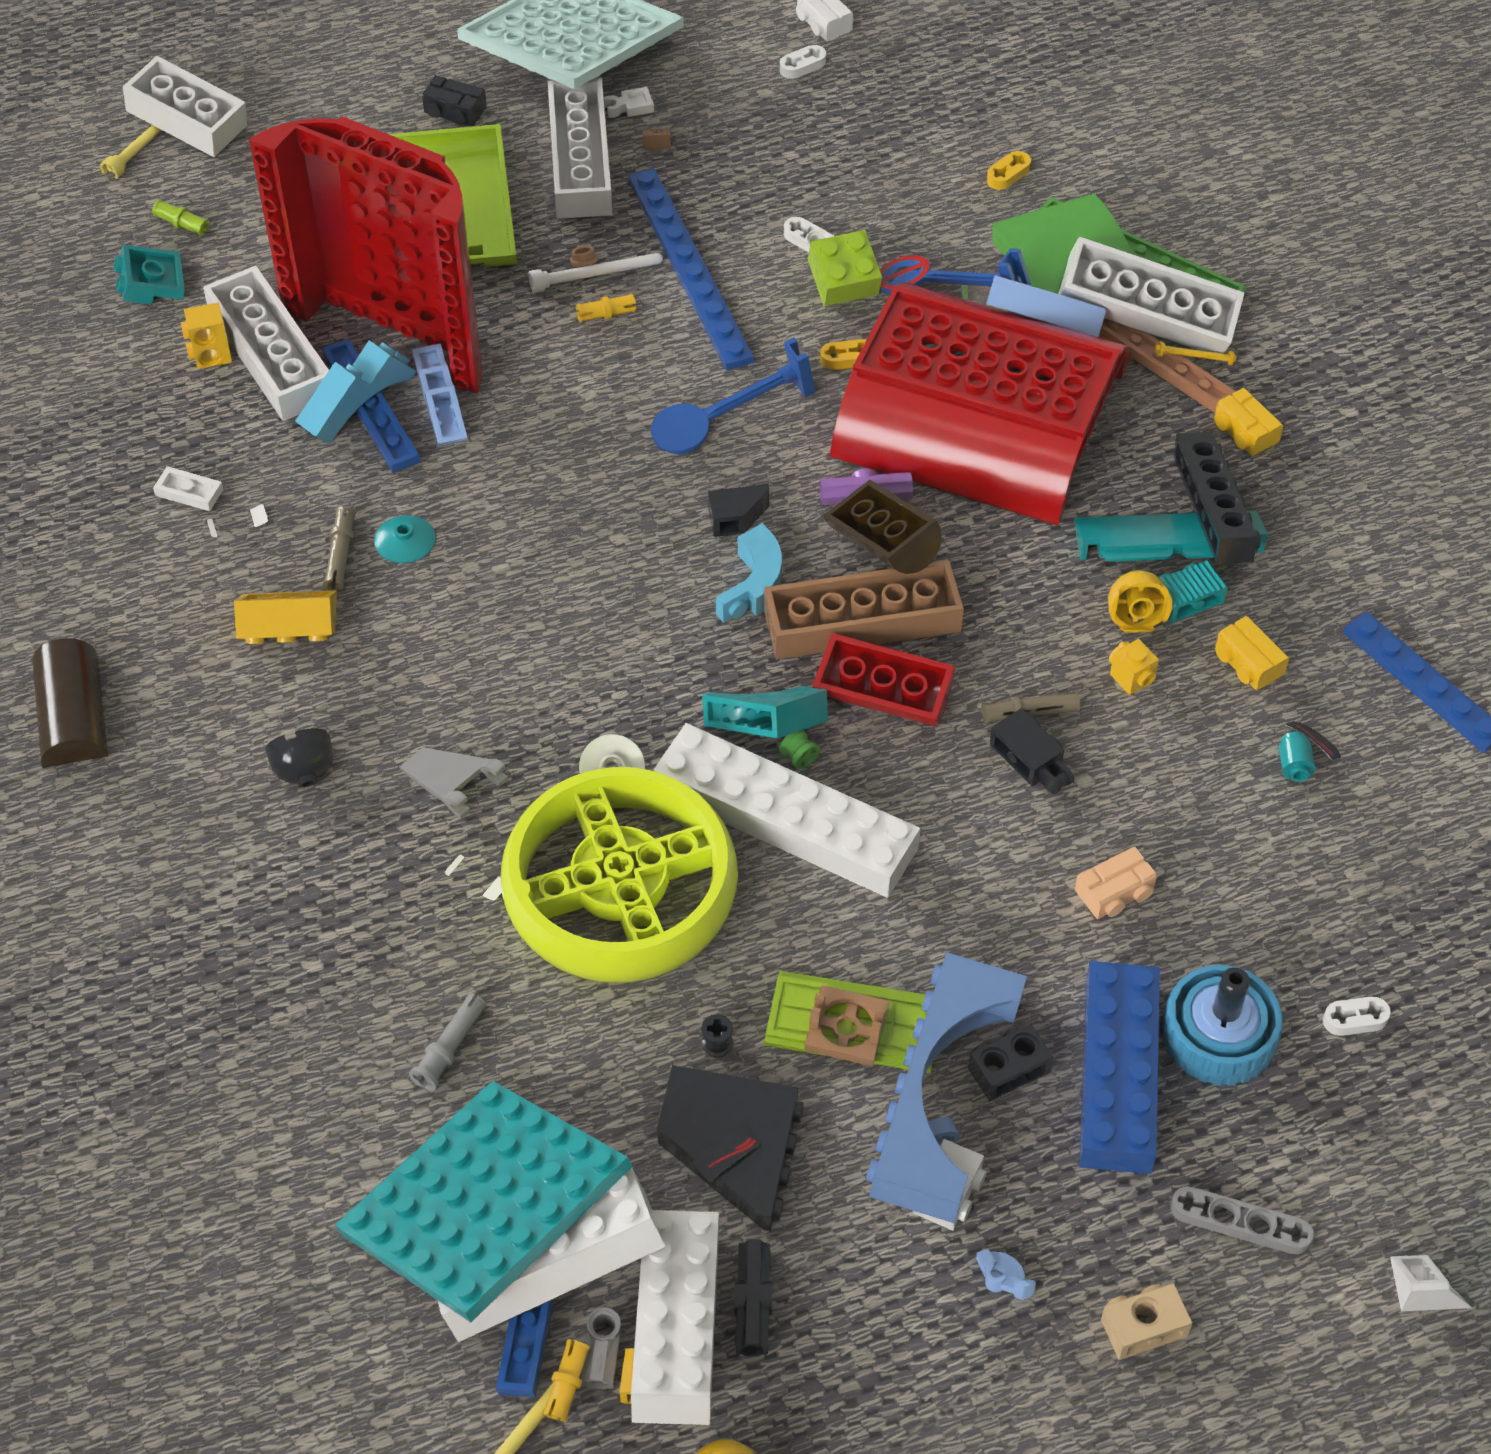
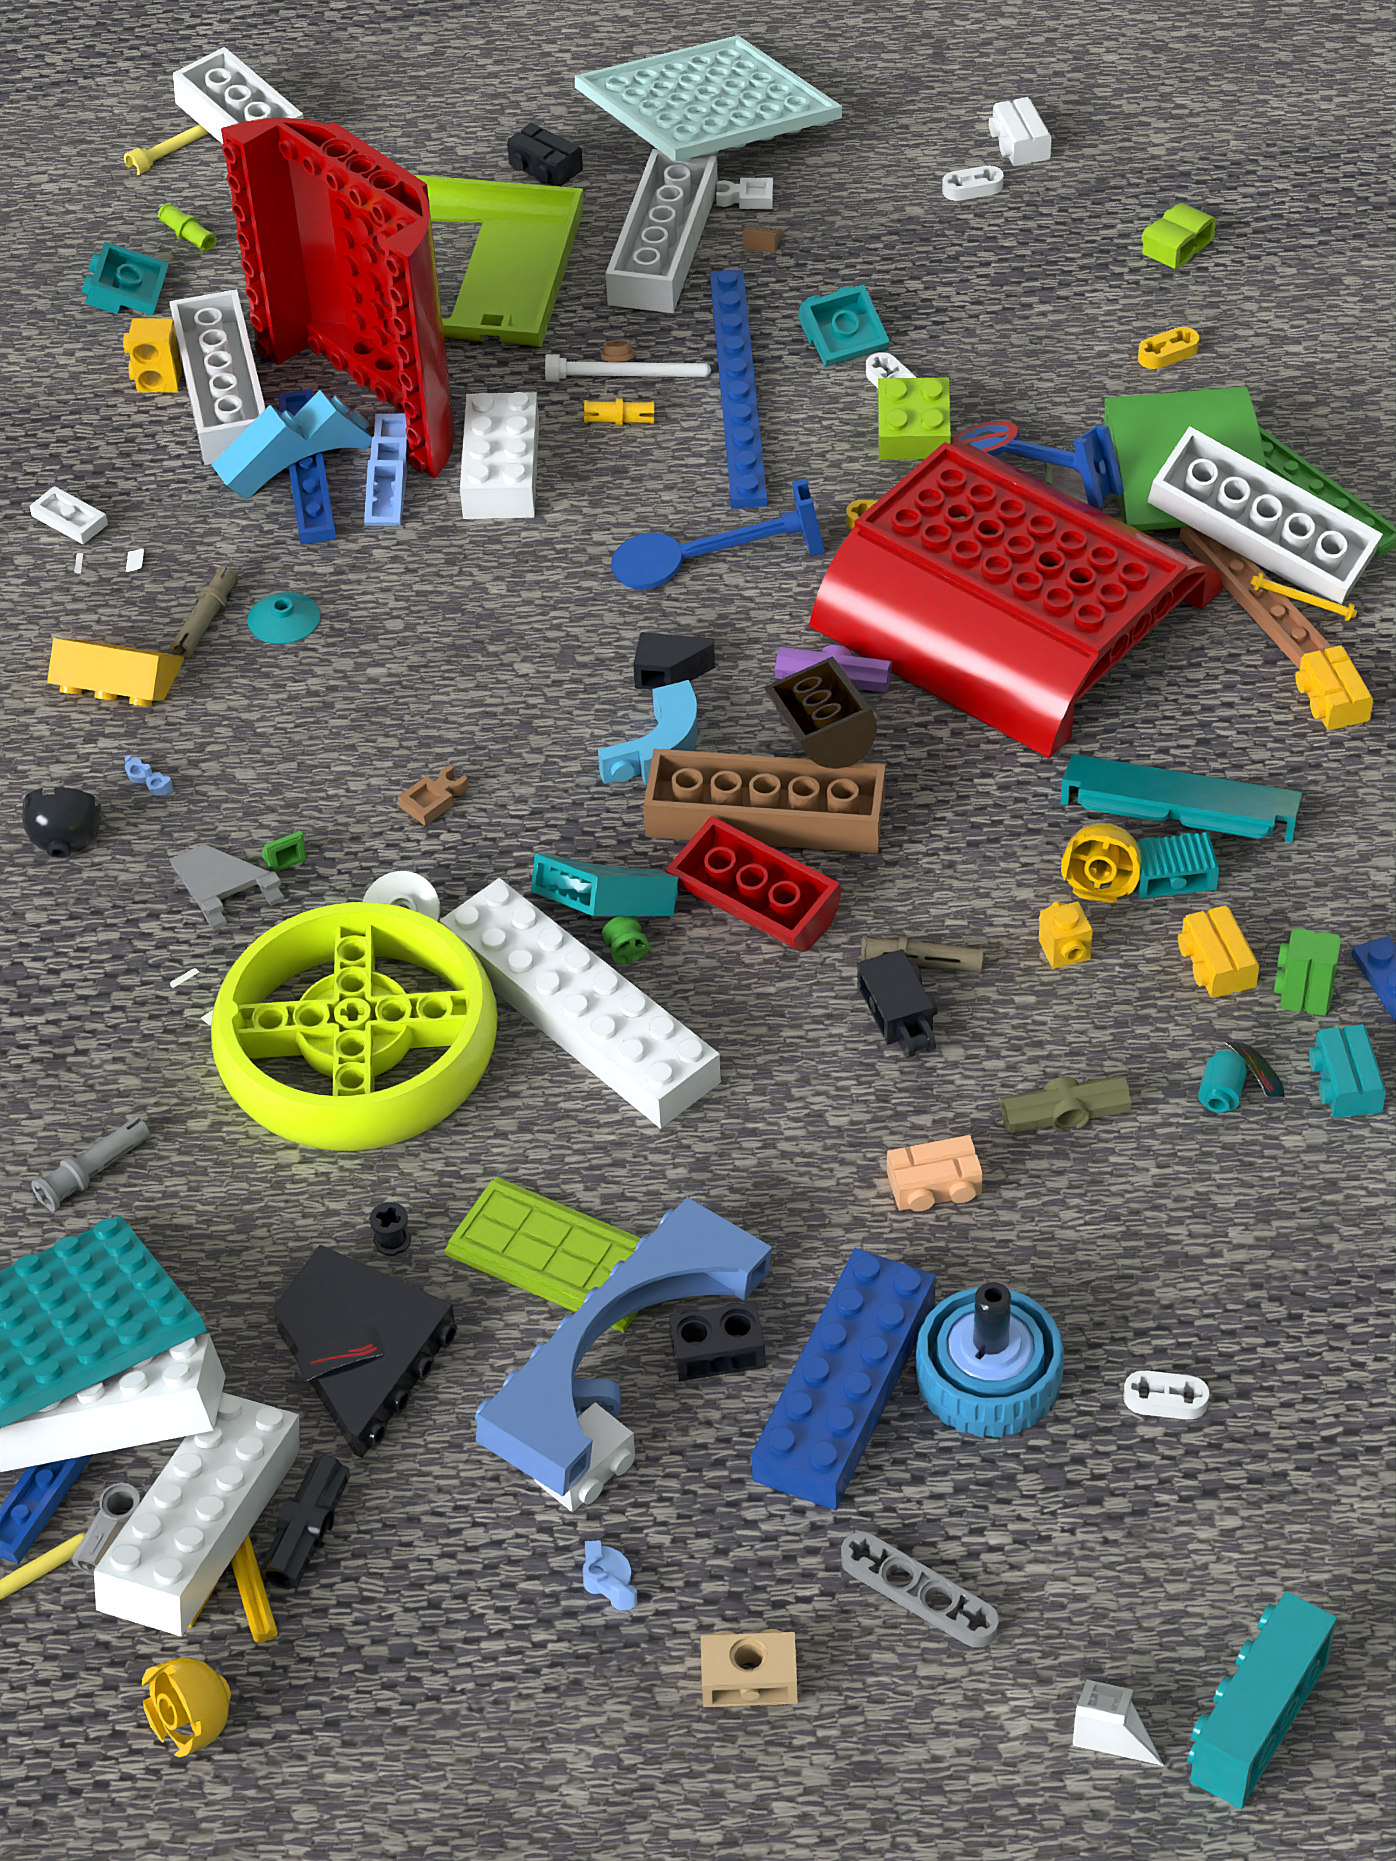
camera: 20 degrees right, 5 degrees down
yellow pin [543,1339,590,1422] -> none
medium nougat piece [804,985,890,1066] -> none
light blue slope [986,276,1107,337] -> none
black brick [1174,431,1260,565] -> none
none -> light blue piece [125,755,173,795]
none -> yellow axle [231,1534,278,1643]
none -> bright green slope [261,831,307,872]
none -> medium nougat plate [398,765,469,826]
none -> white brick [460,392,539,519]
none -> teal plate [797,284,890,367]
none -> olive piece [1000,1075,1132,1134]
none -> lime brick [1141,203,1216,269]
none -> bright green brick [1274,928,1341,1016]
none -> teal brick [1309,1024,1386,1118]

